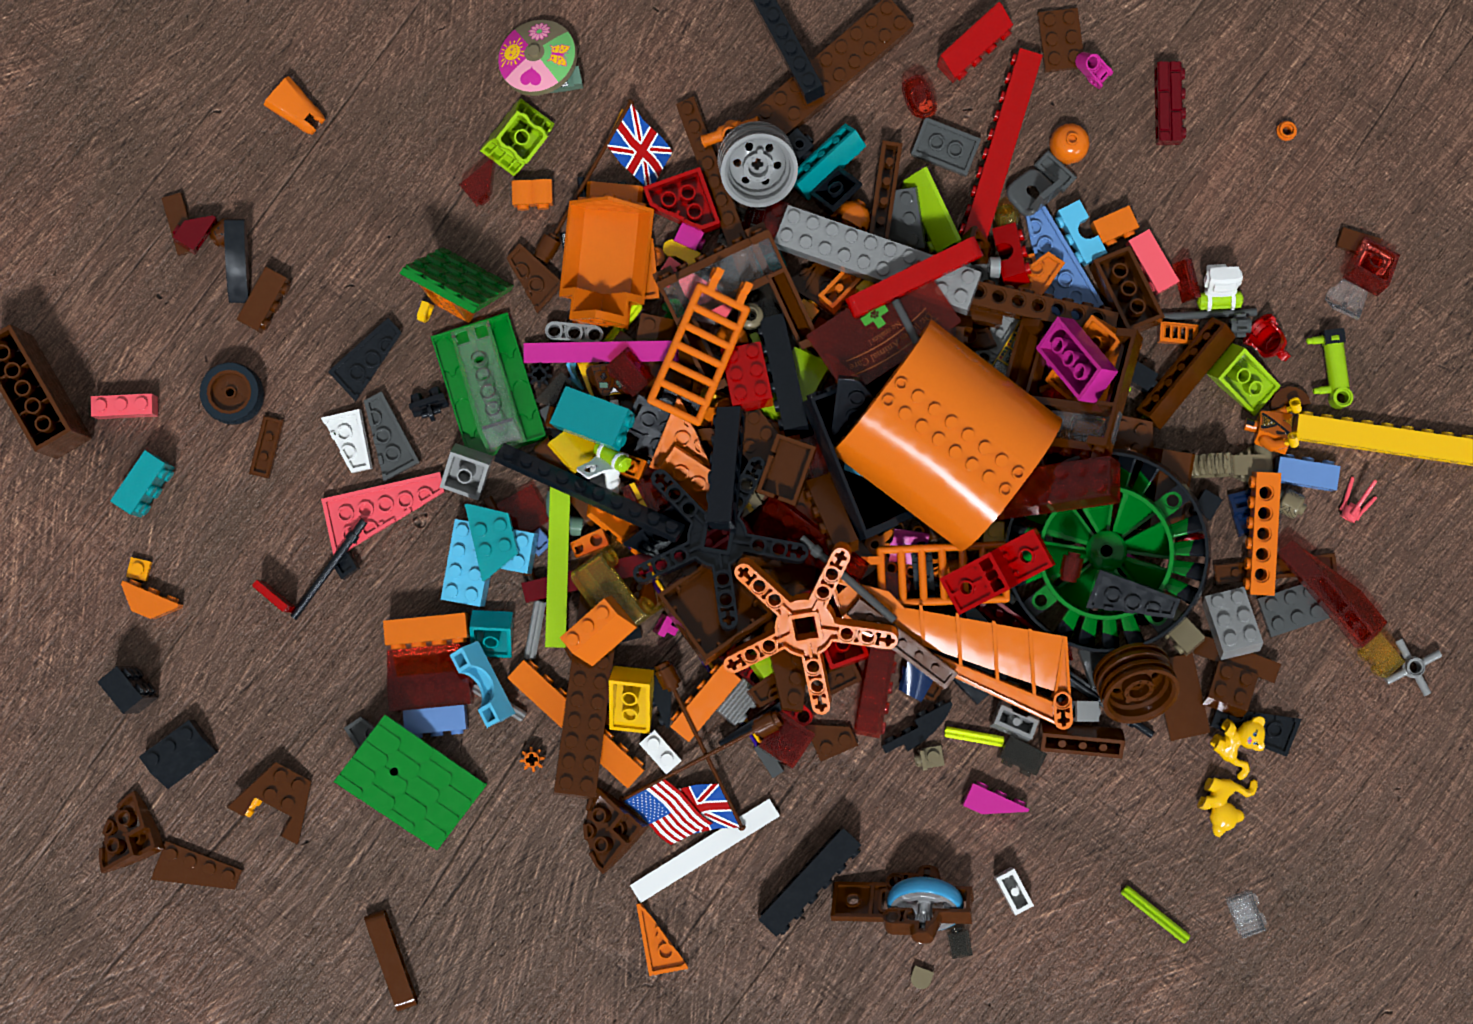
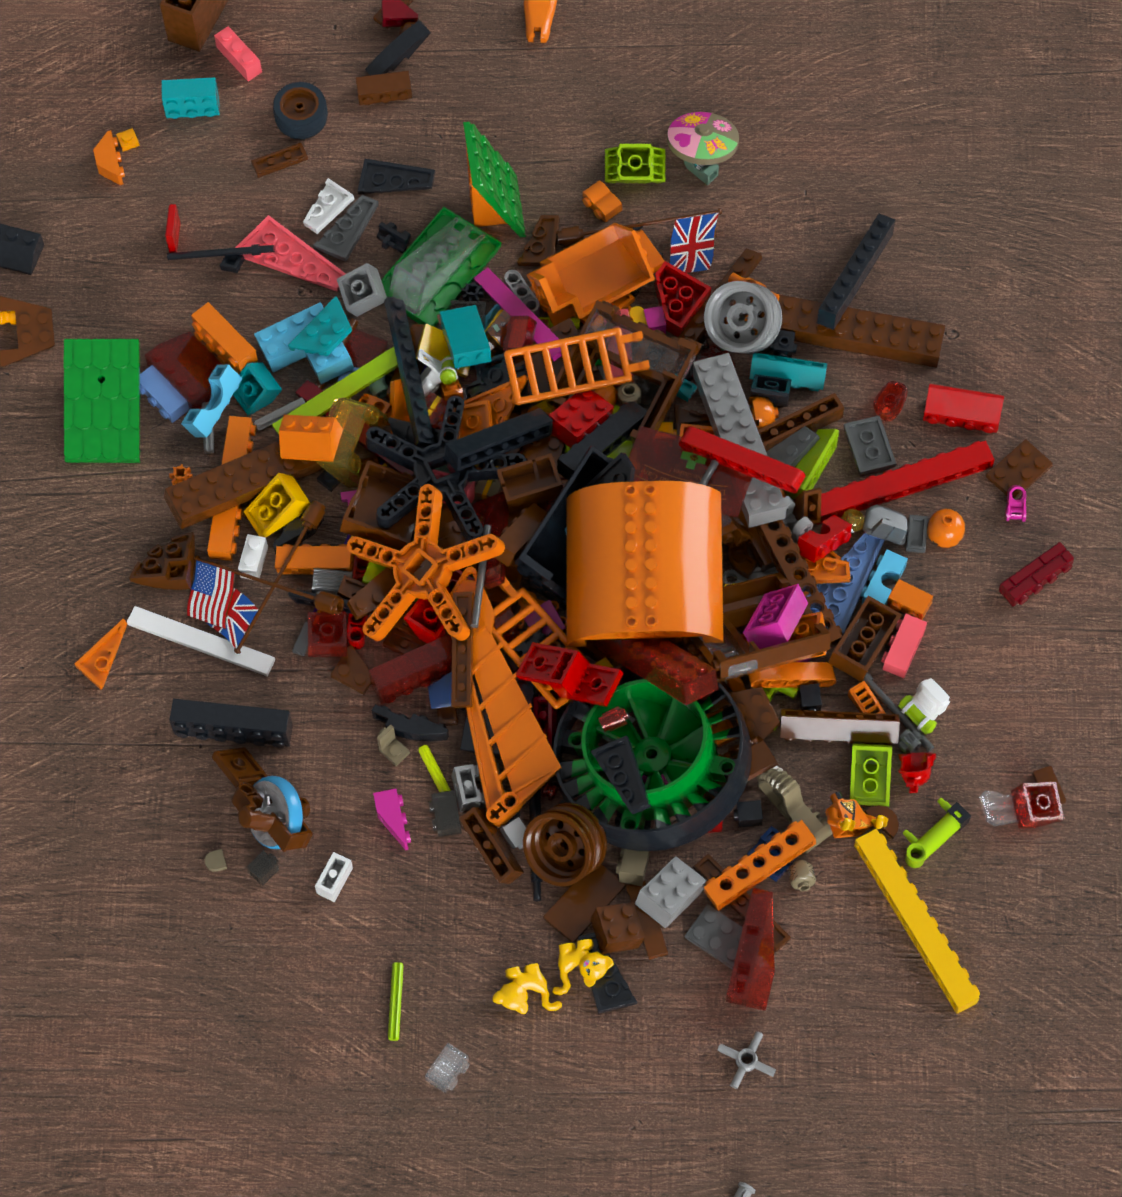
camera: 55 degrees right, 20 degrees down
black brick [97,666,158,714] -> none
yellow tile [417,300,435,323] -> none
clear red slope [459,160,495,207] -> none
clear red plate [1172,258,1201,303] -> none
medium blue brick [1274,454,1341,492] -> none
orange plate [1276,121,1297,141] -> none
coral plant [1339,477,1377,523] -> none
clear yellow brick [1355,630,1405,678] -> none

